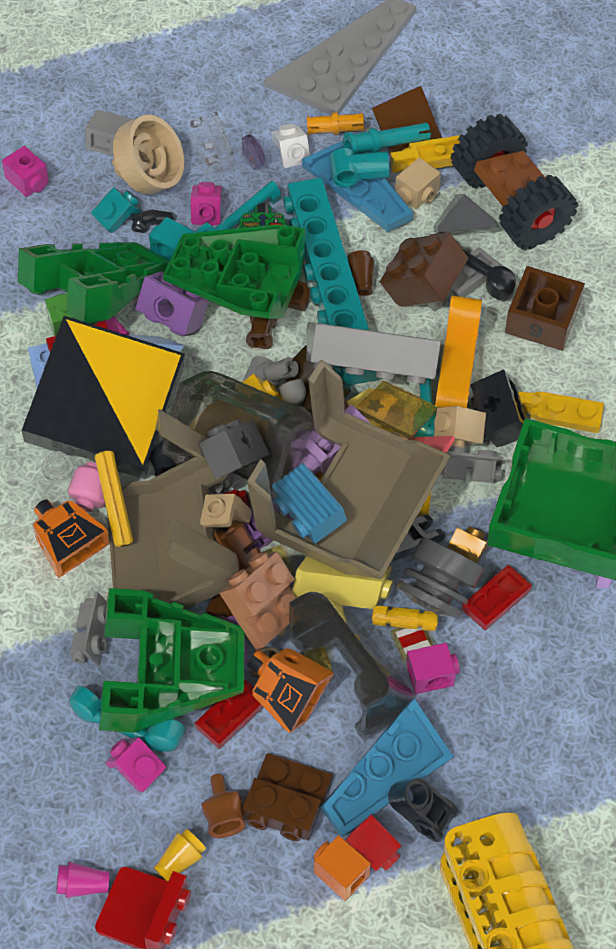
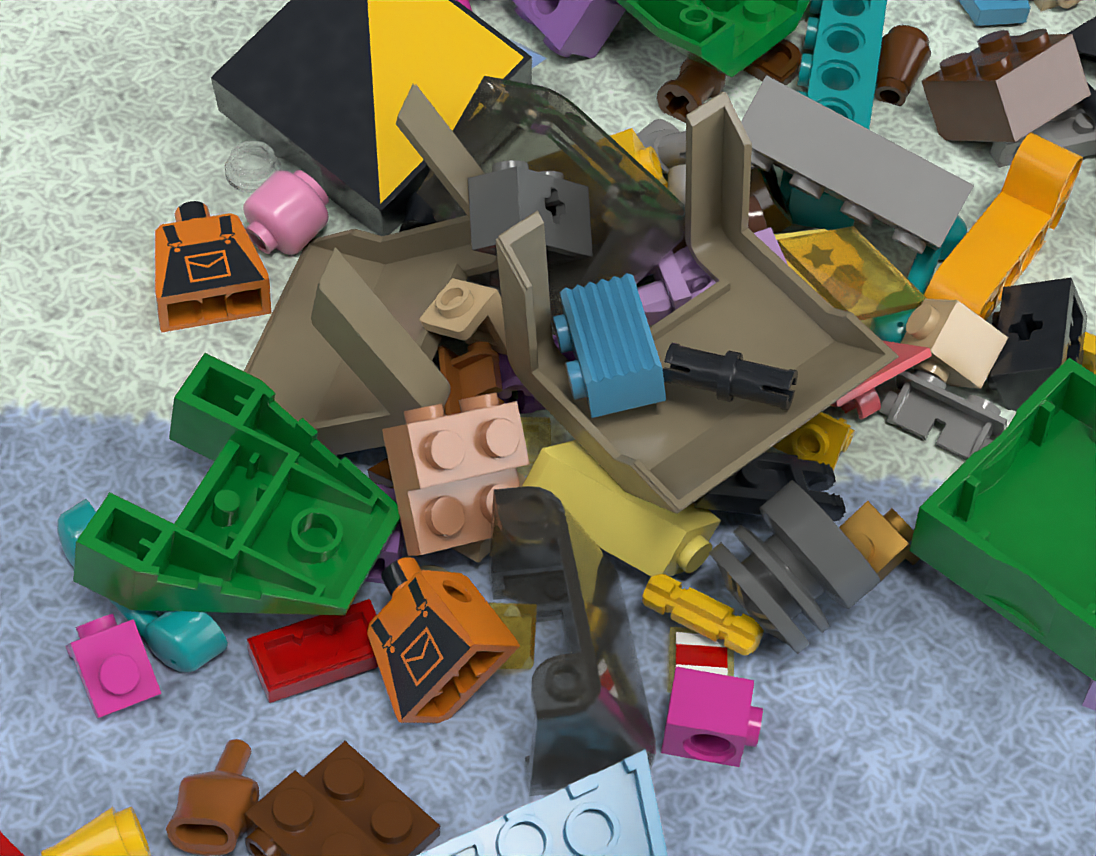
camera: 20 degrees right, 5 degrees down
light grey hinge [70,592,107,666] -> none
yellow axle [95,451,133,547] -> none
red plate [461,565,532,631] -> none
none -> black pin [663,342,798,411]

